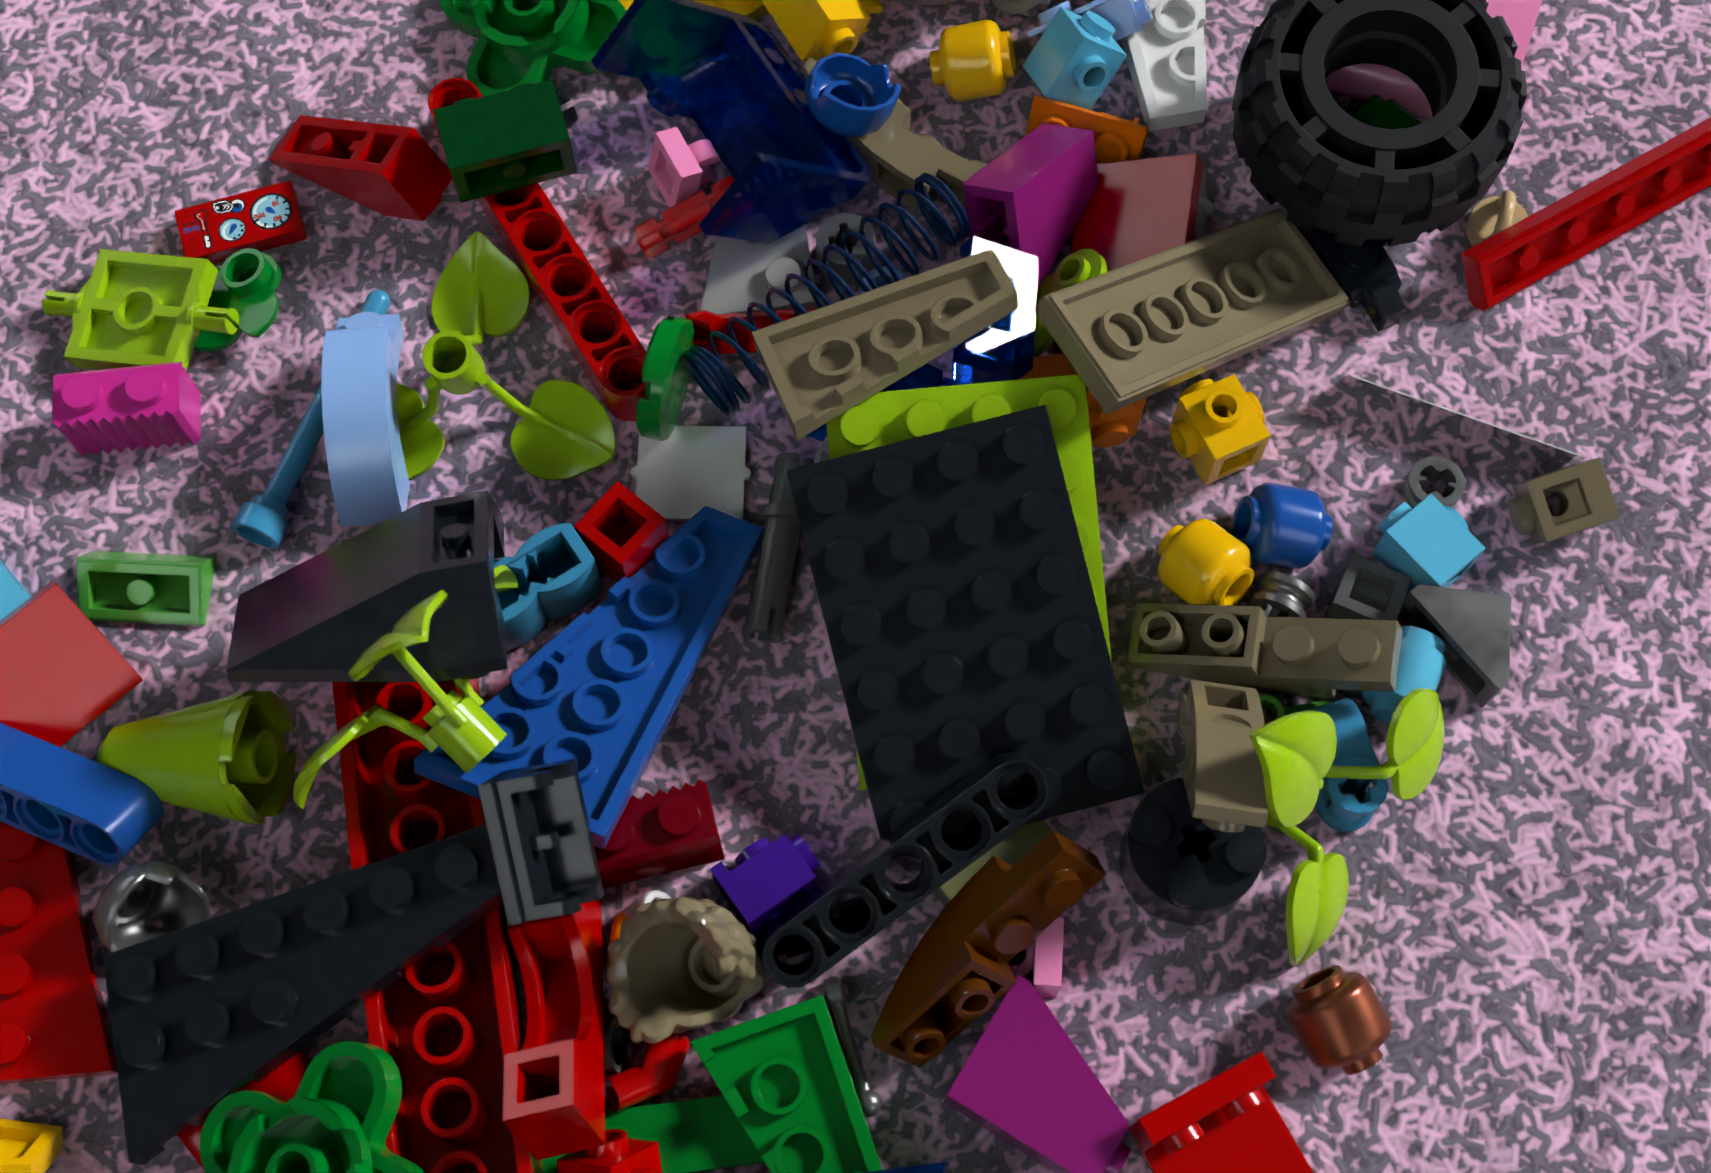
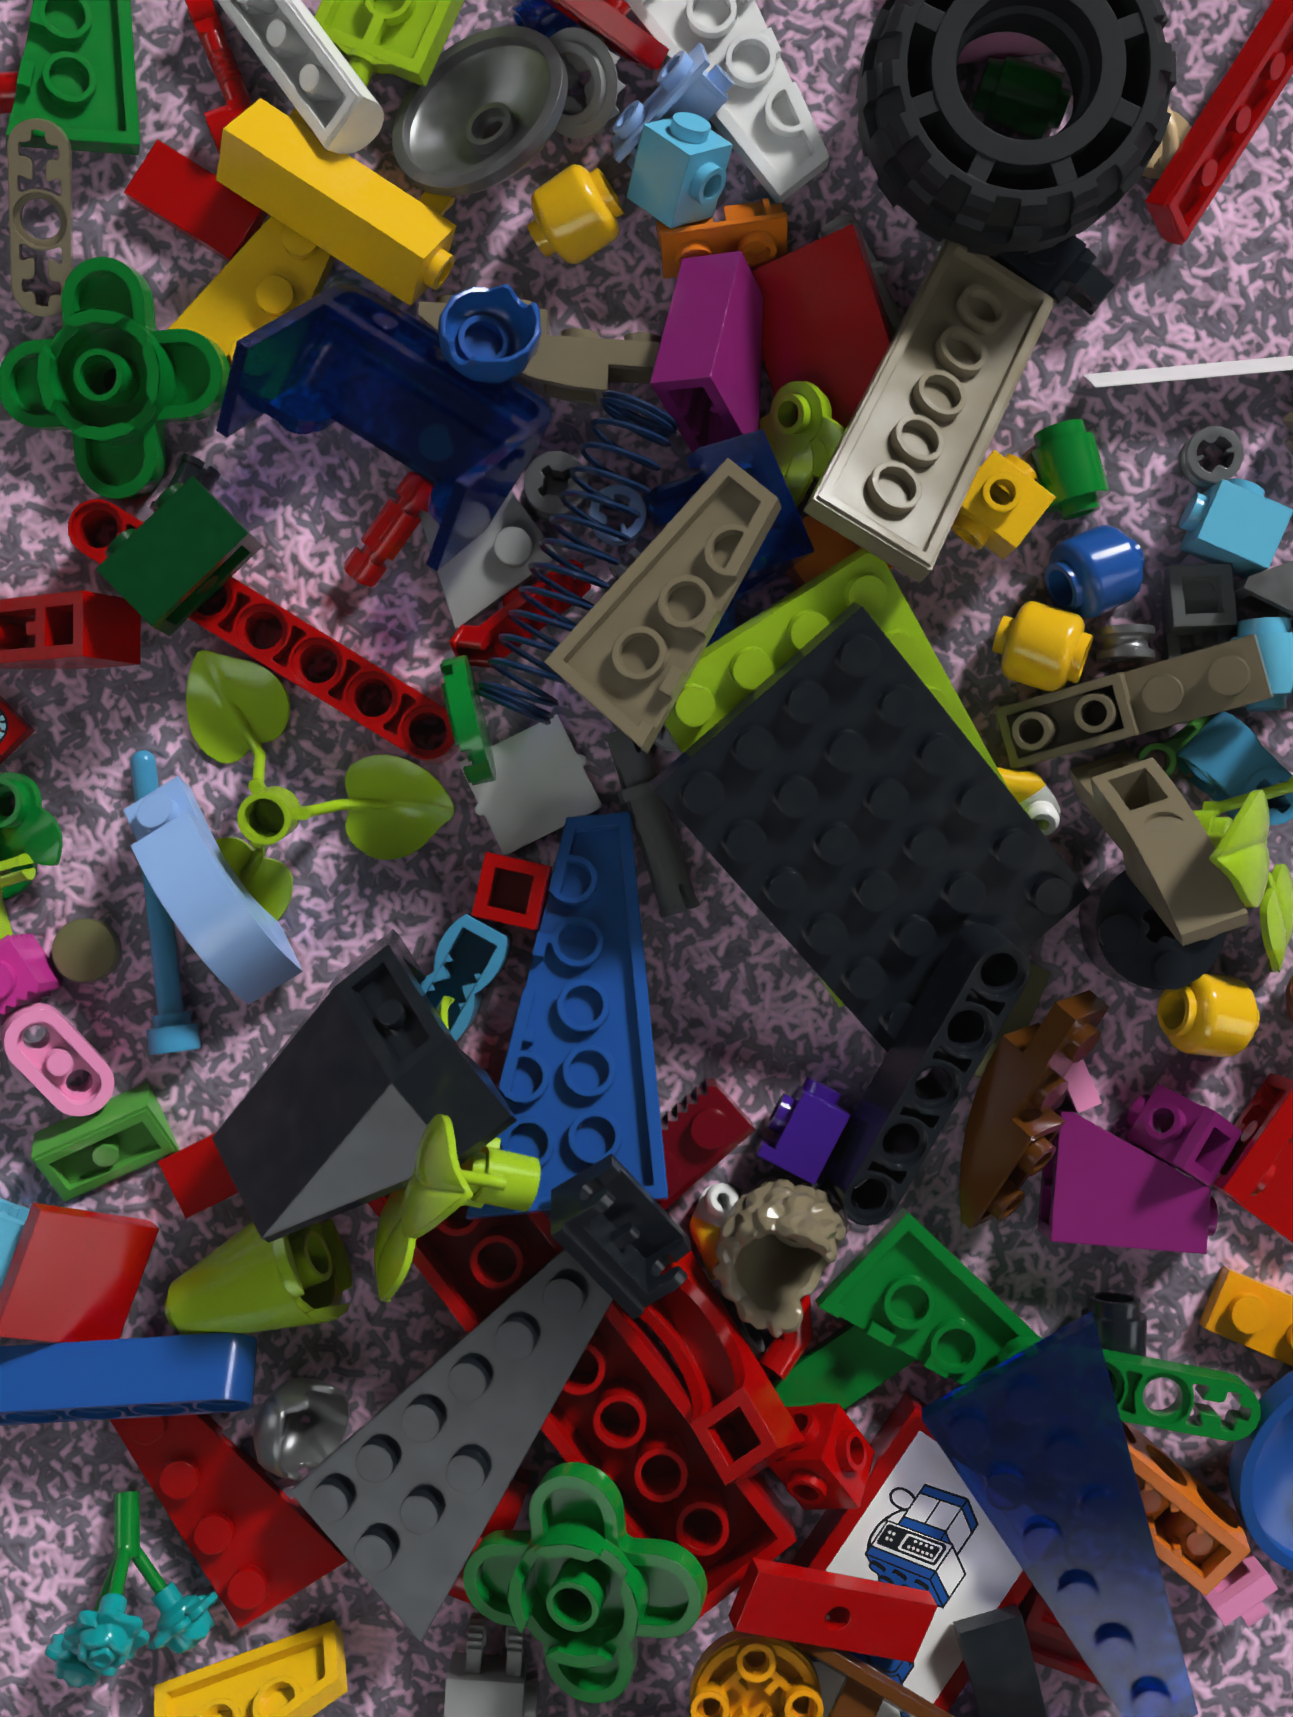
camera: 30 degrees left, 20 degrees up
bright pink tile [648,127,720,208] -> none
flat silver hinge [823,976,882,1118] -> none
none -> bright pink plate [1,1003,115,1116]
none -> olive tile [52,918,122,982]
none -> red tile [158,1133,239,1219]
none -> arm [997,767,1061,837]
none -> green brick [1031,419,1110,520]
none -> magenta brick [1126,1084,1242,1188]
none -> yellow head [1157,972,1260,1057]

